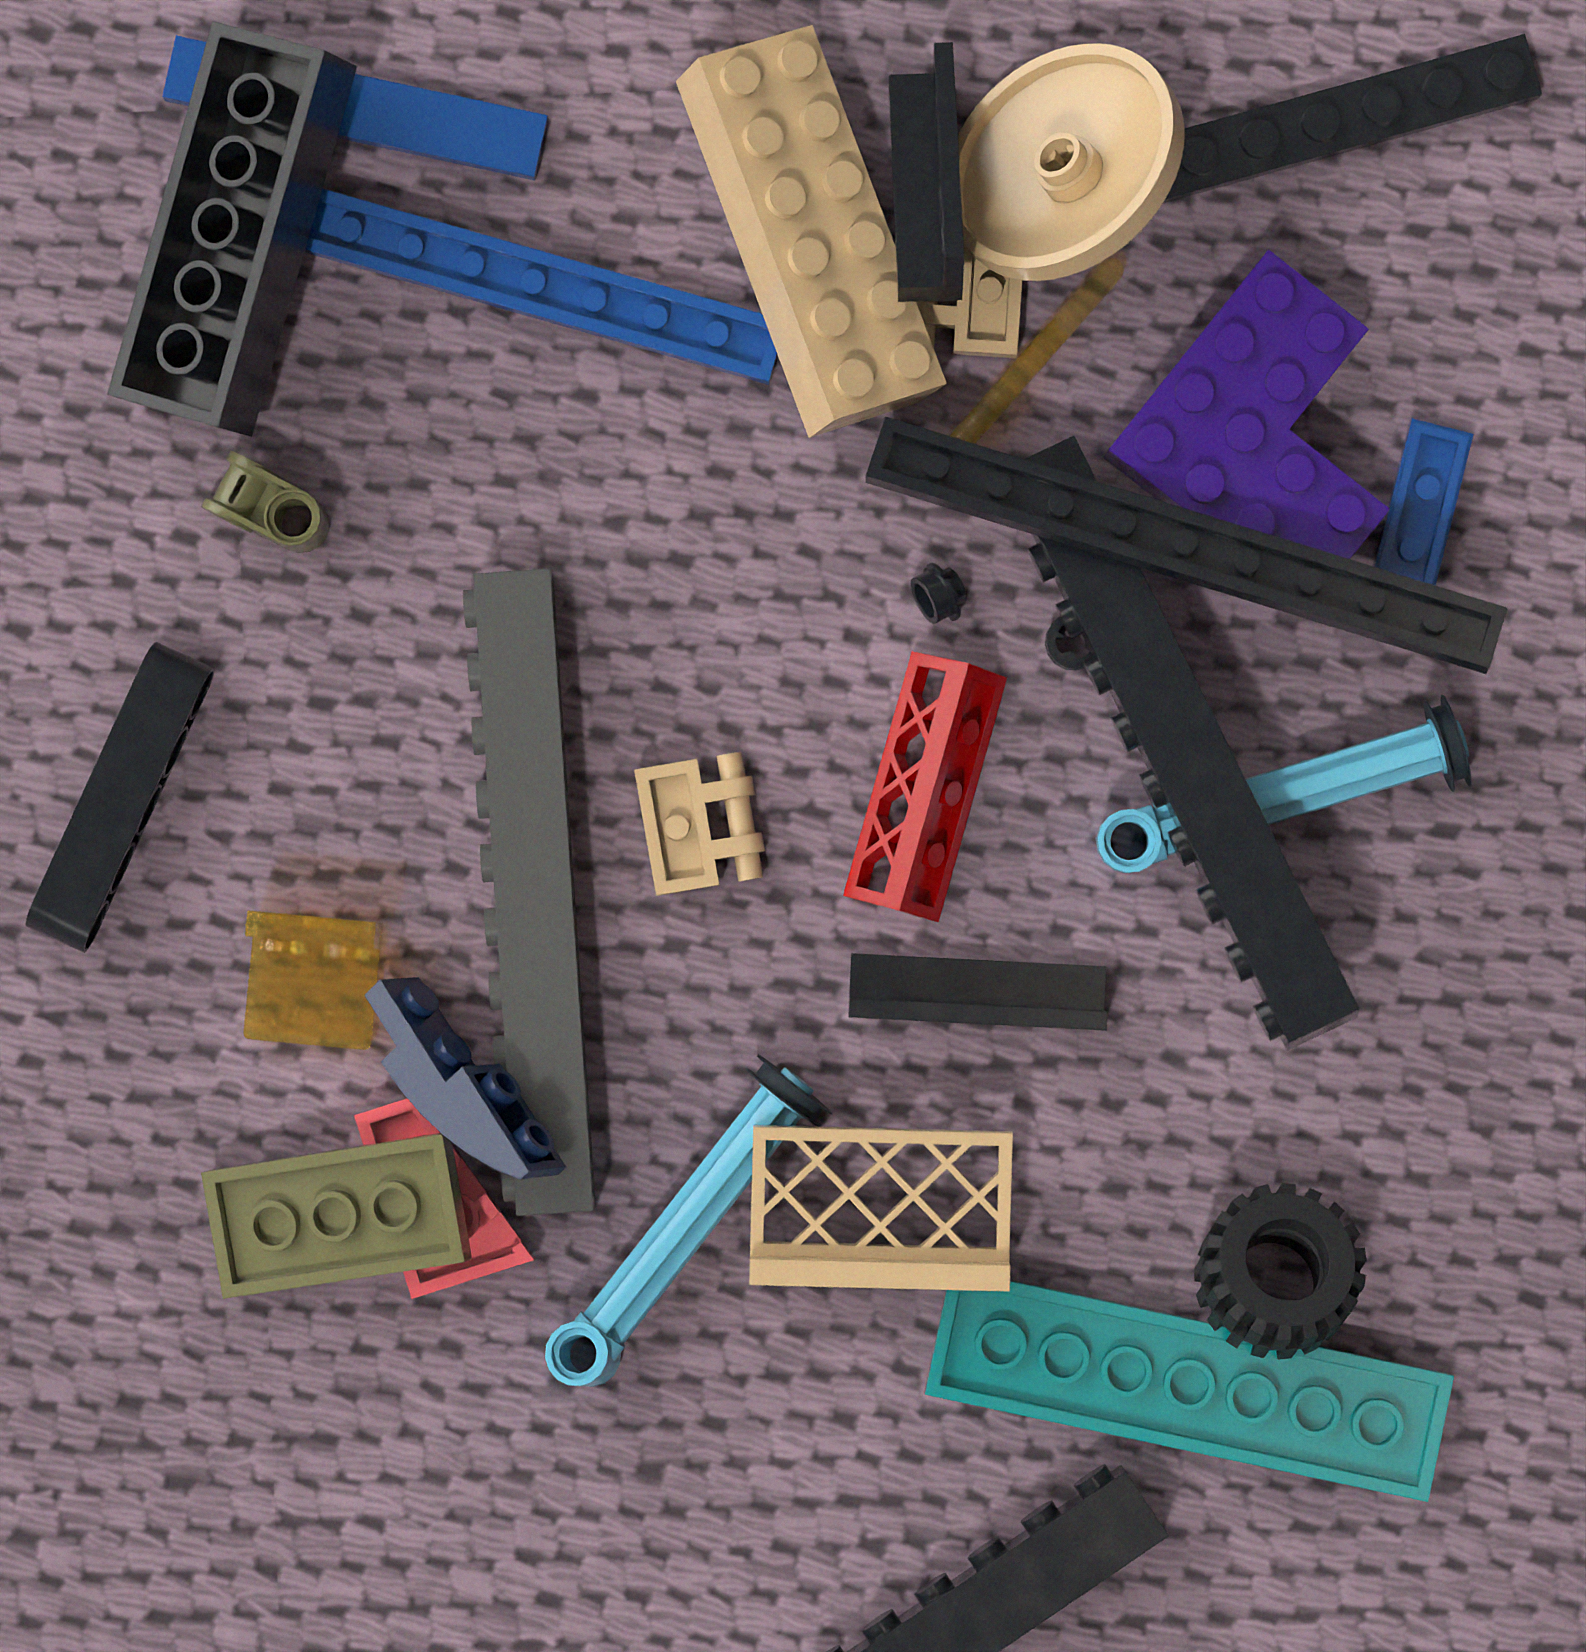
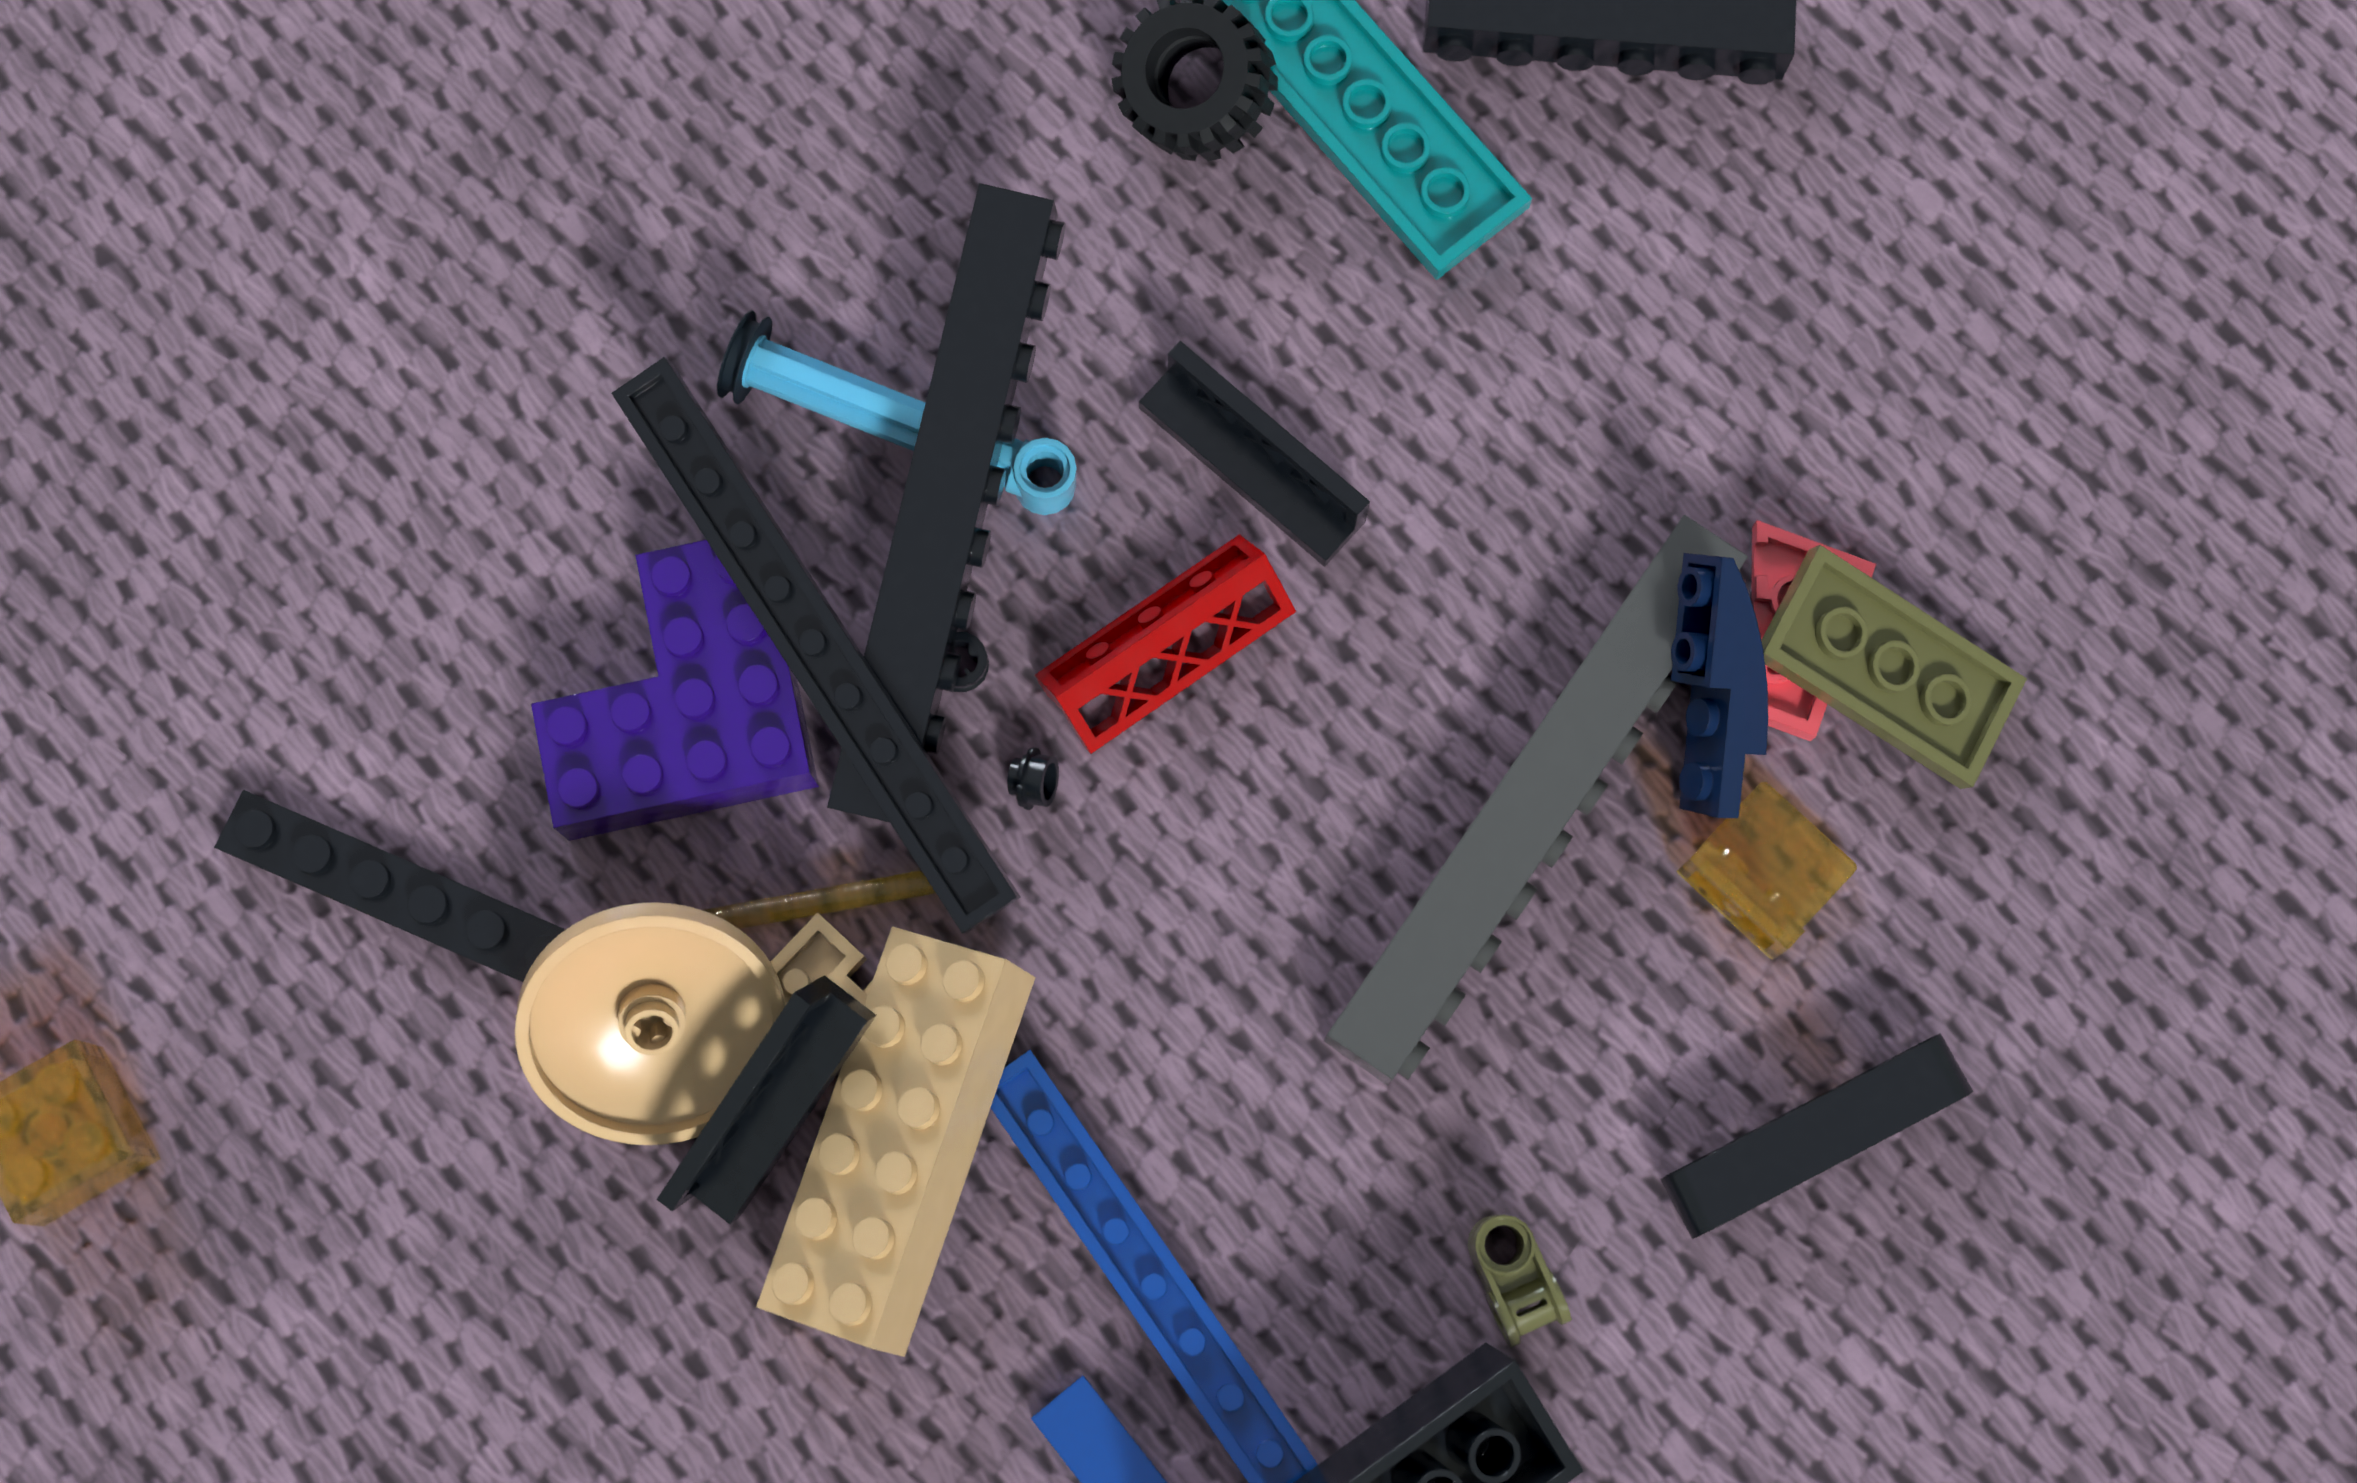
camera: 140 degrees left, 10 degrees down
medium azure piece [545,1054,833,1387] -> none
tan plate [634,752,765,896] -> none
tan fence [749,1125,1013,1291] -> none
blue tile [1373,418,1474,585] -> none

